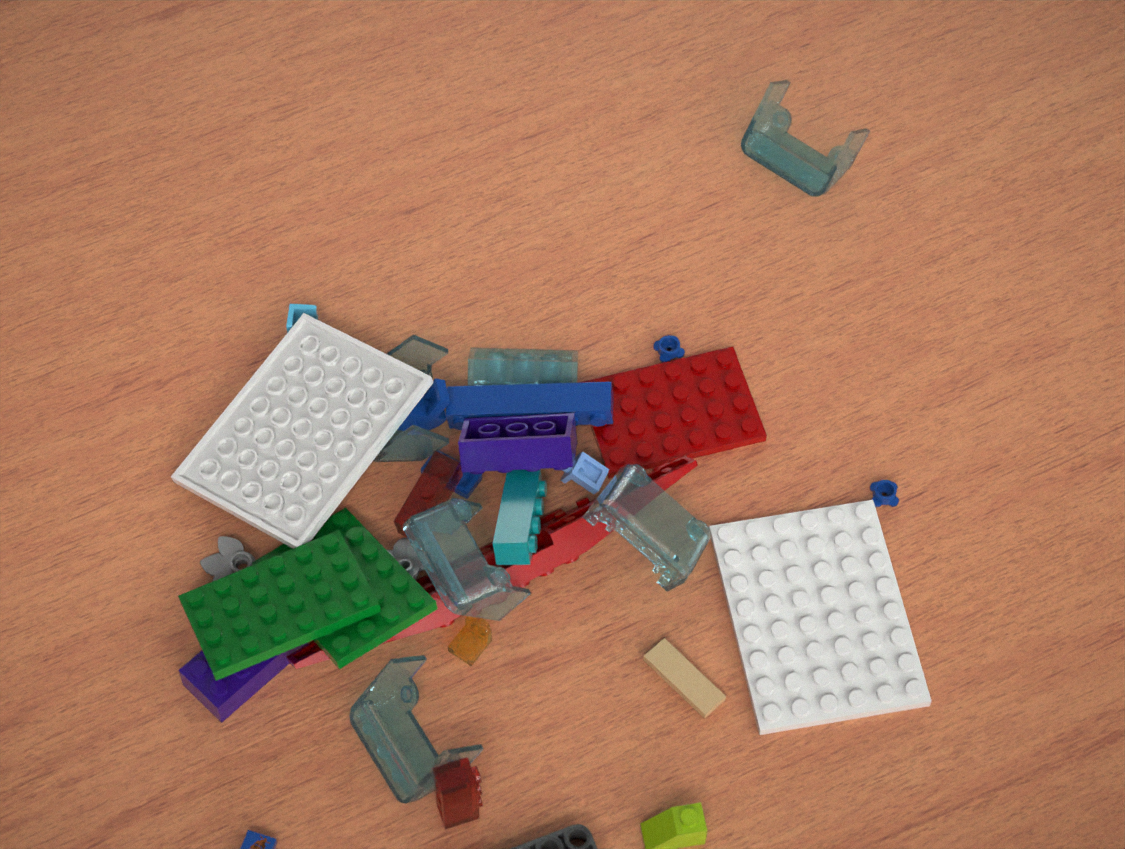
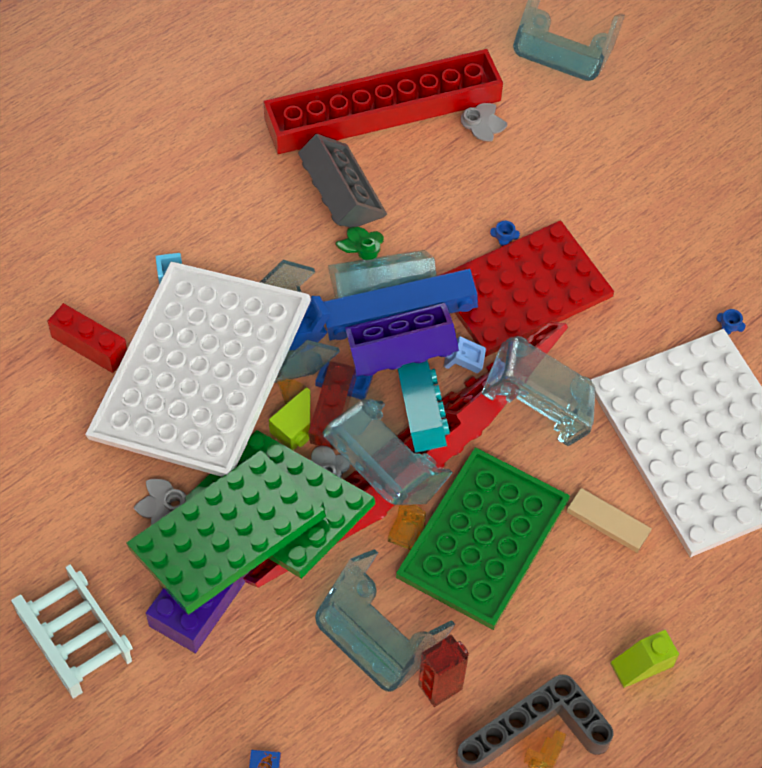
camera: 15 degrees left, 0 degrees up
none -> light aqua fence [11,564,133,699]
none -> red brick [47,303,127,373]
none -> red brick [263,49,503,155]
none -> lime slope [269,387,311,450]
none -> clear yellow tile [277,379,311,404]
none -> dark grey slope [298,134,387,228]
none -> green plate [335,227,384,260]
none -> green plate [396,447,570,630]
none -> light grey plate [461,103,508,142]

